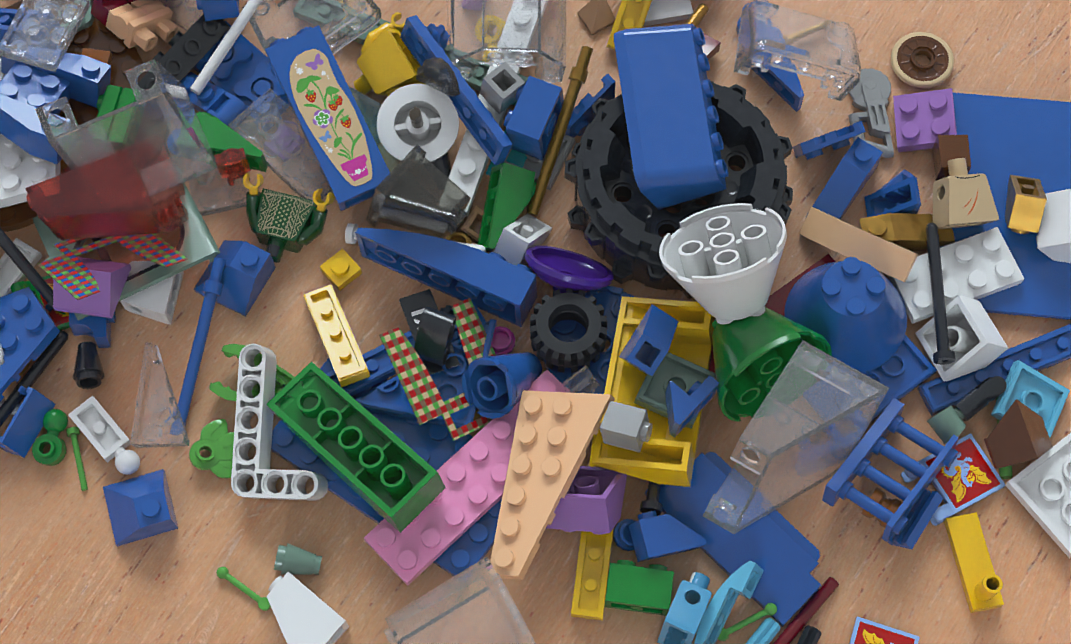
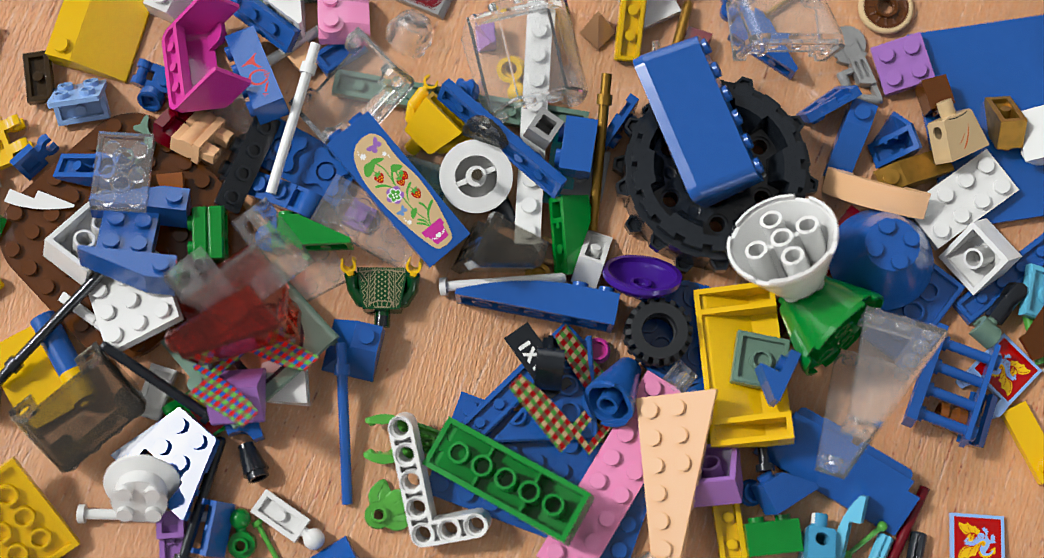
camera: 20 degrees left, 10 degrees up
clear wing [130,342,190,448] -> none
clear red plate [214,148,251,186] -> none
tile [303,285,370,388] -> none
yellow plate [319,248,362,291] -> none
light grey brick [600,401,653,452] -> none
blue slope [619,304,678,376] -> none
black bar [925,223,956,365] -> none

